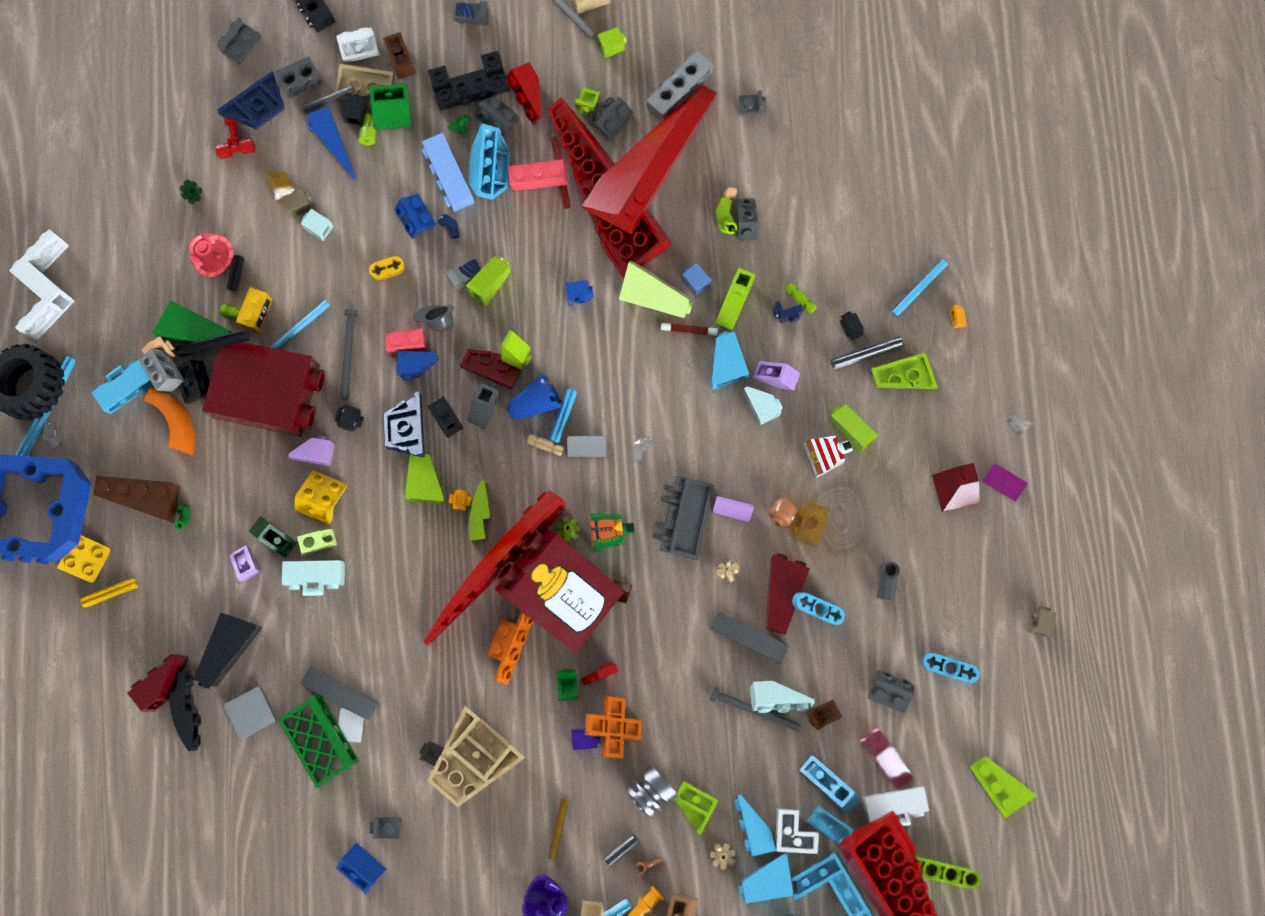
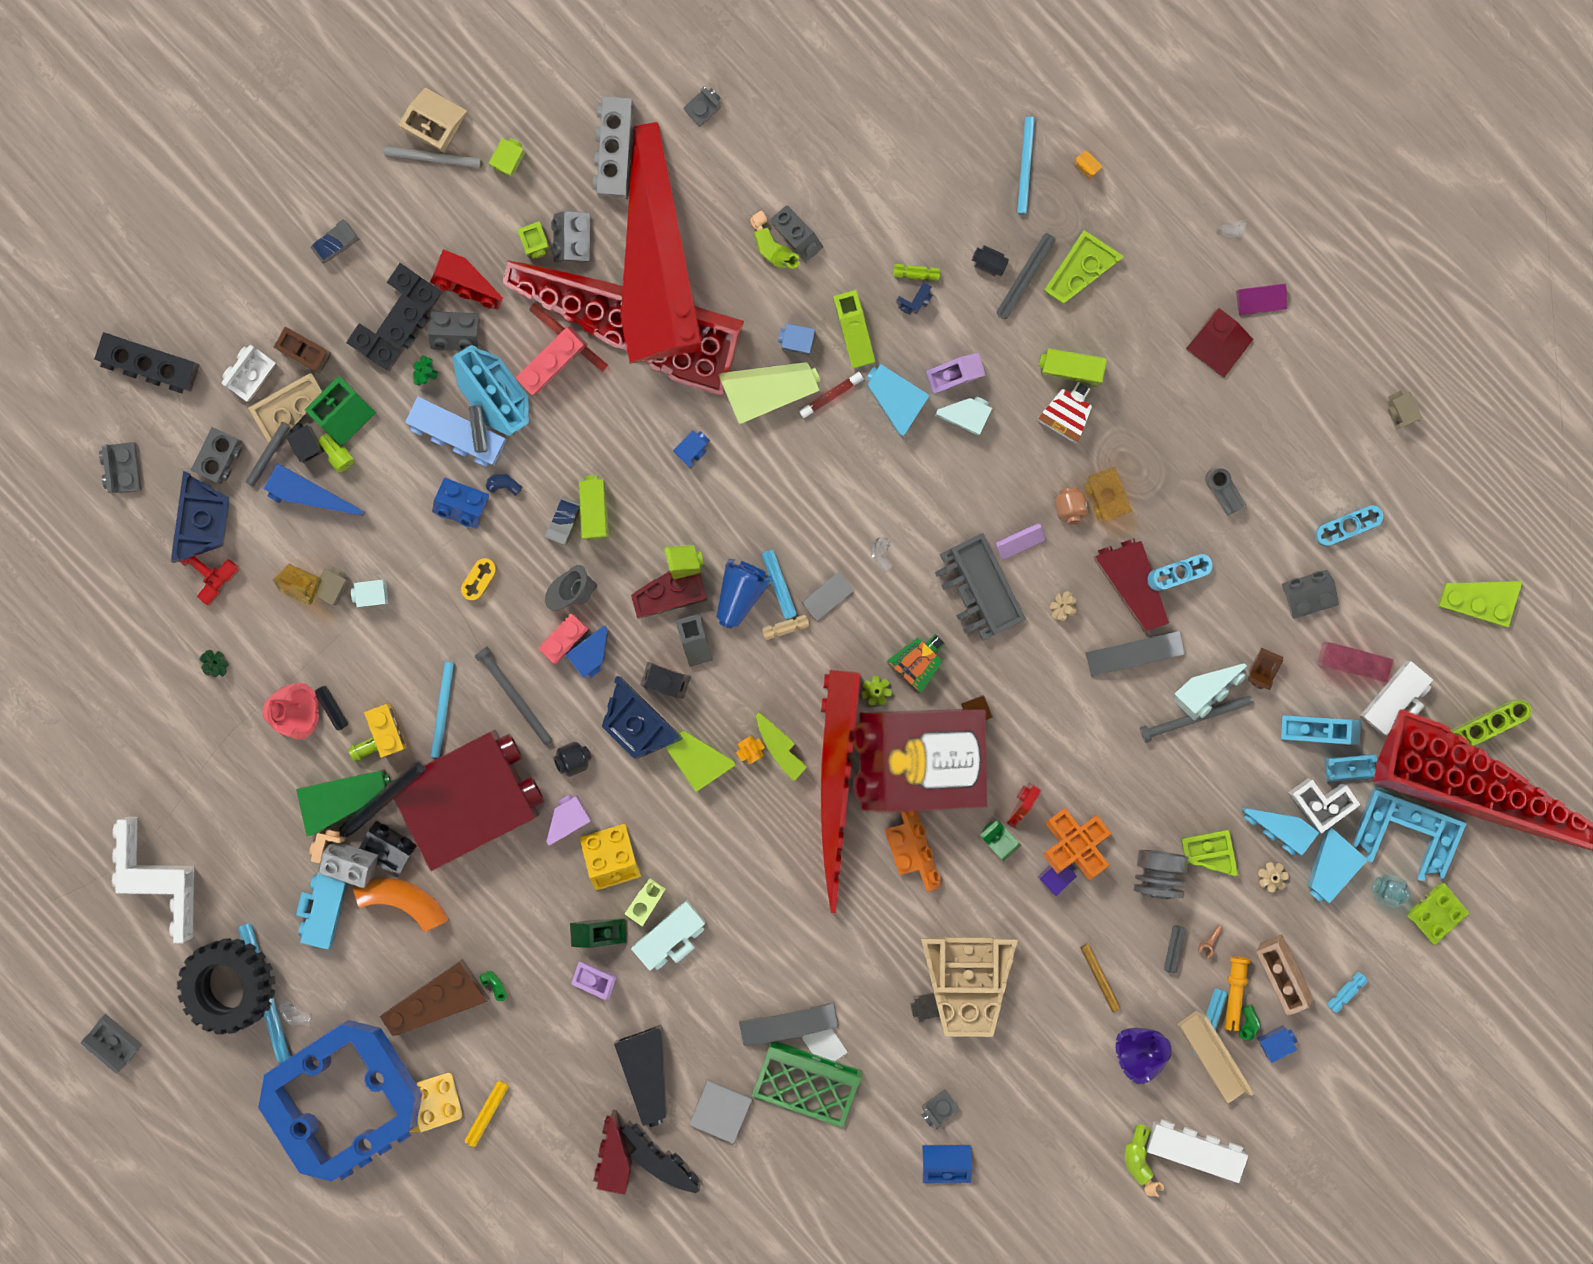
camera: 40 degrees left, 10 degrees up
none -> dark grey axle [469,405,488,453]

